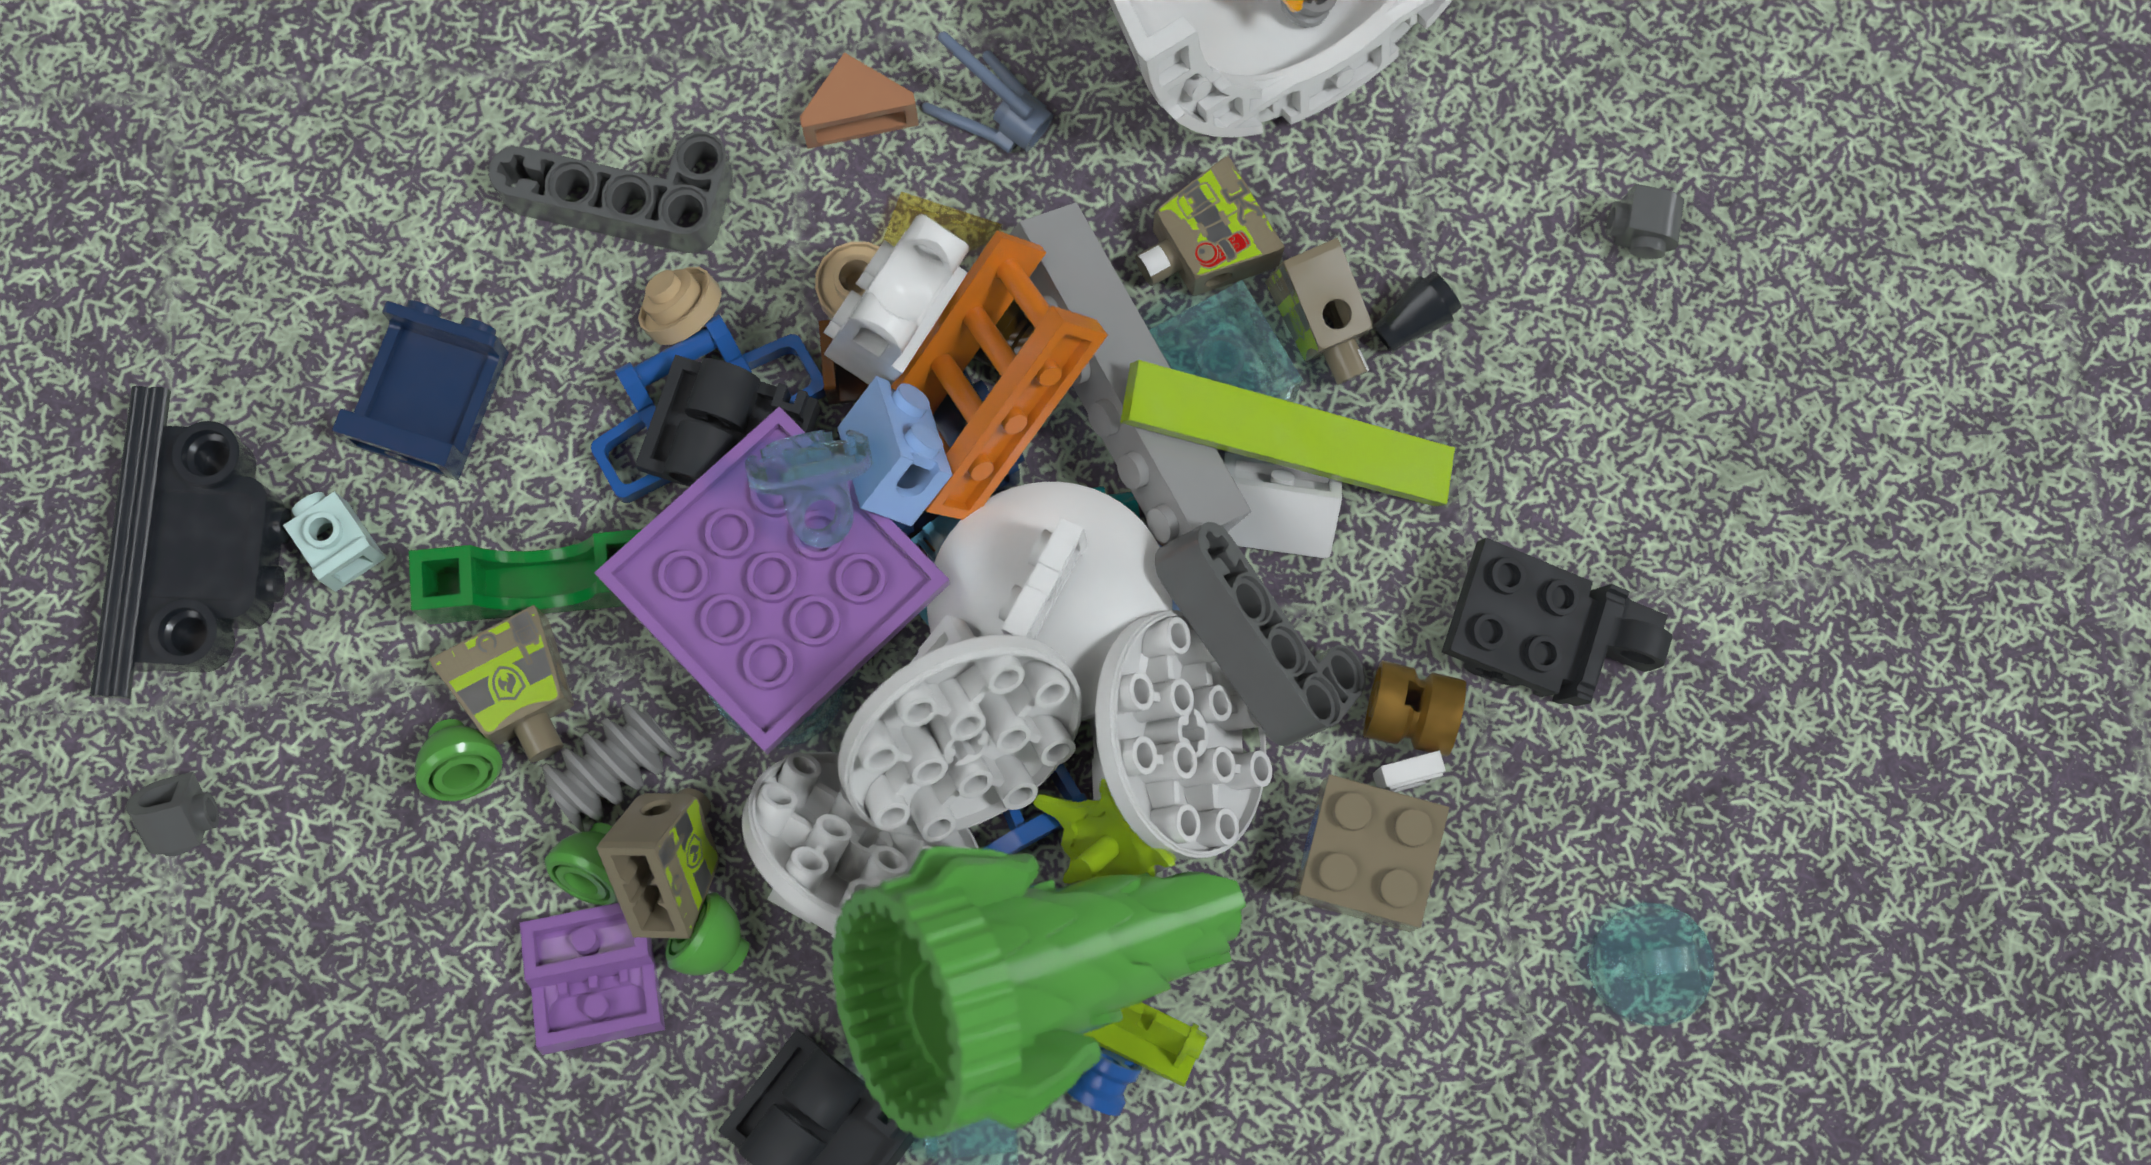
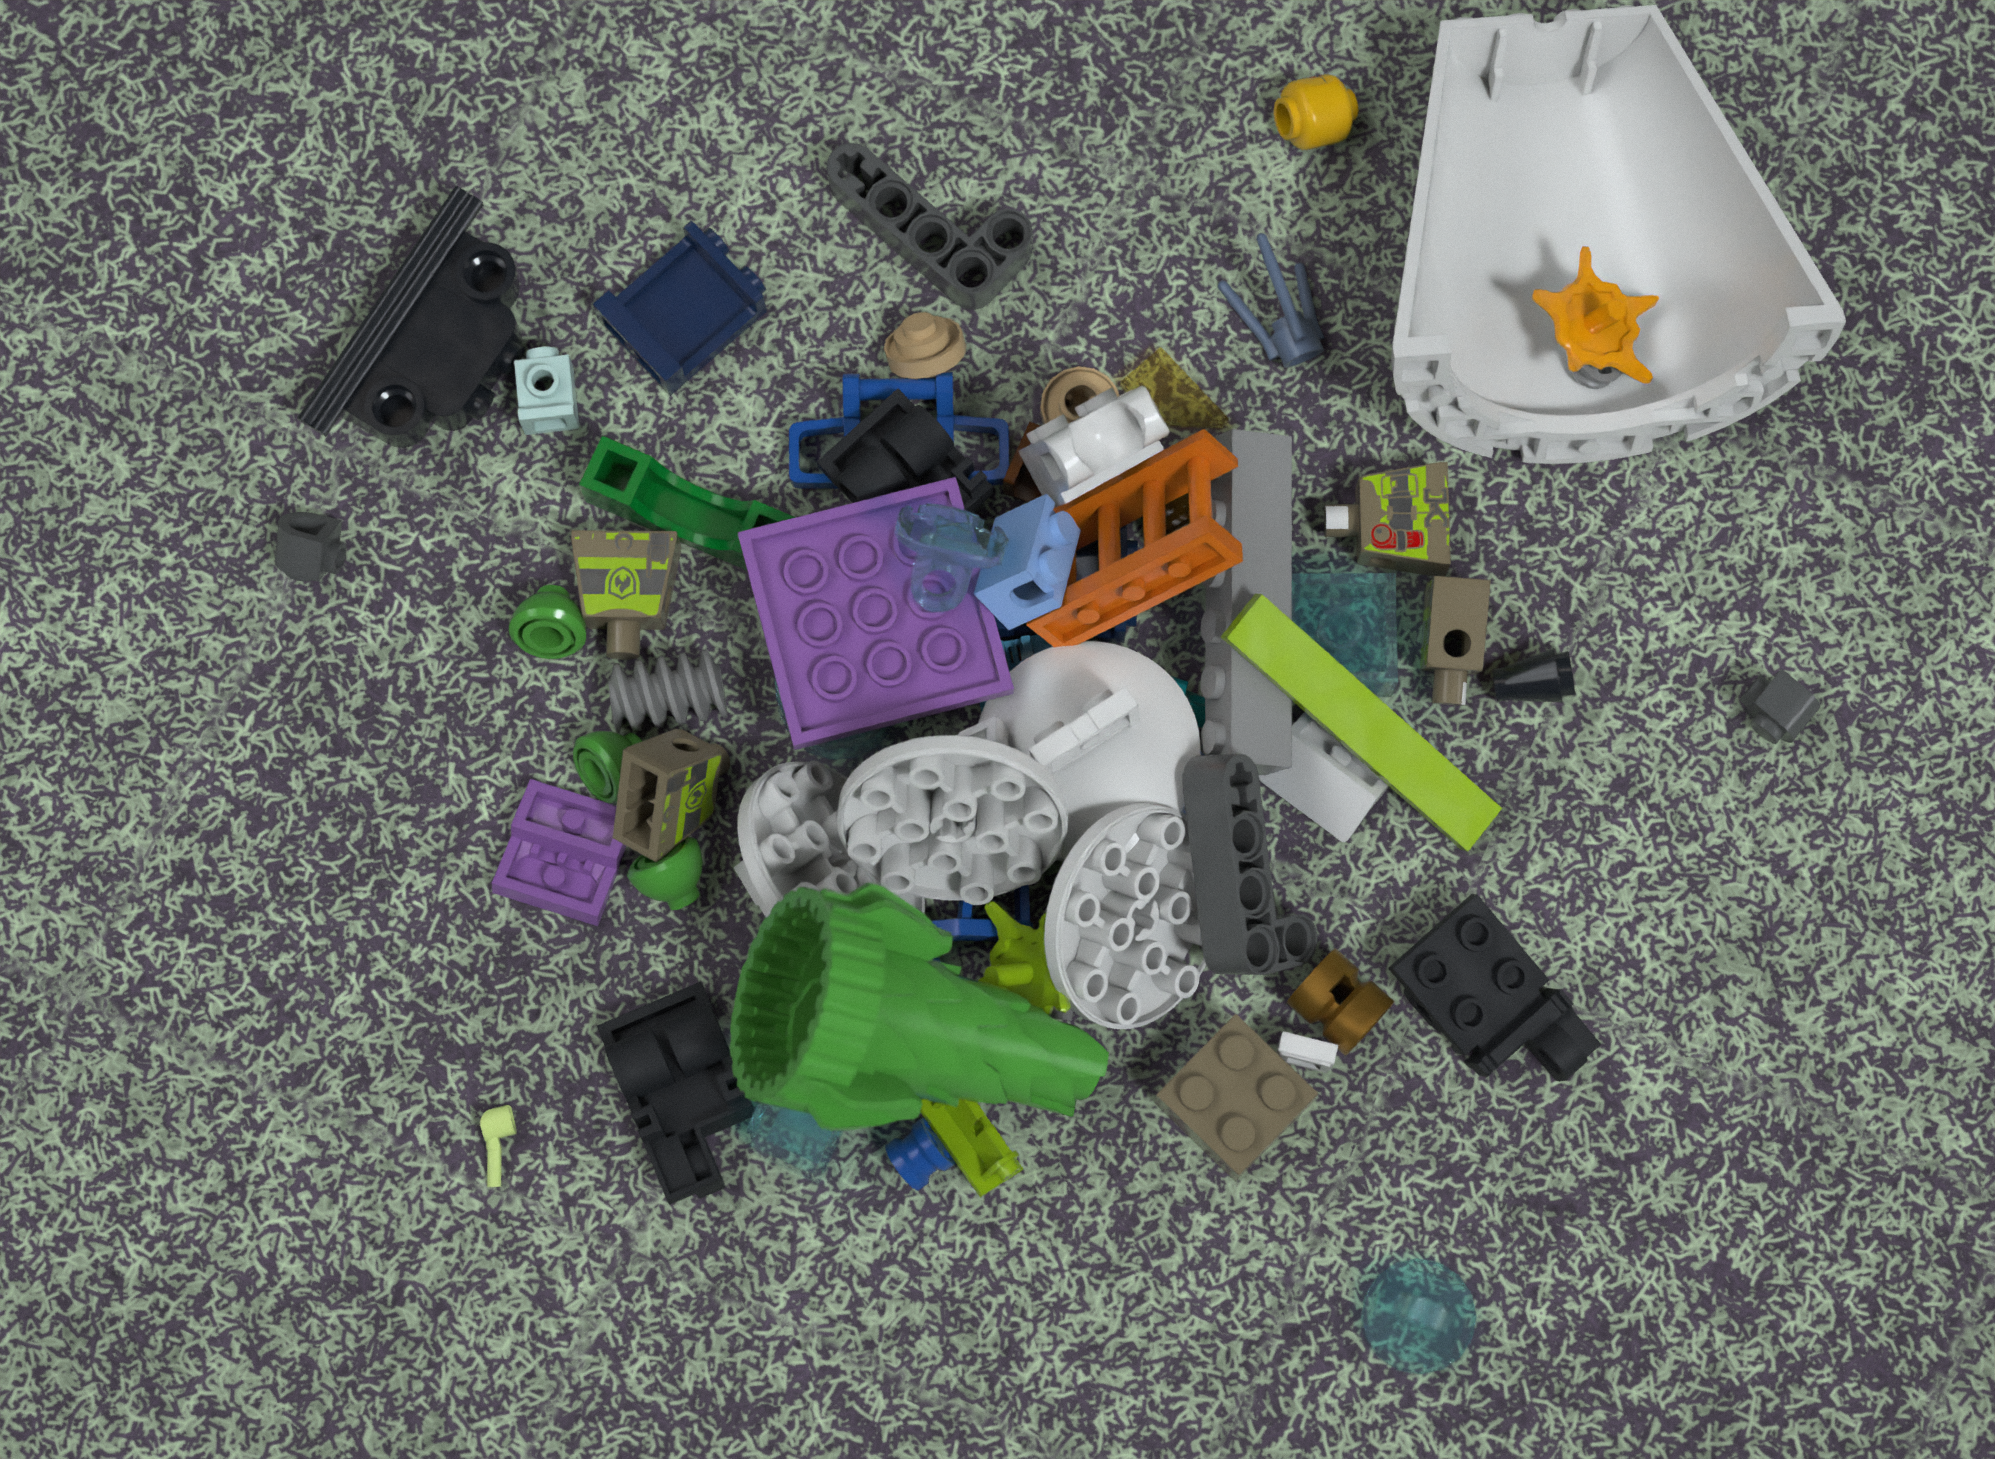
camera: 35 degrees right, 0 degrees up
nougat slope [800,52,919,149] -> none

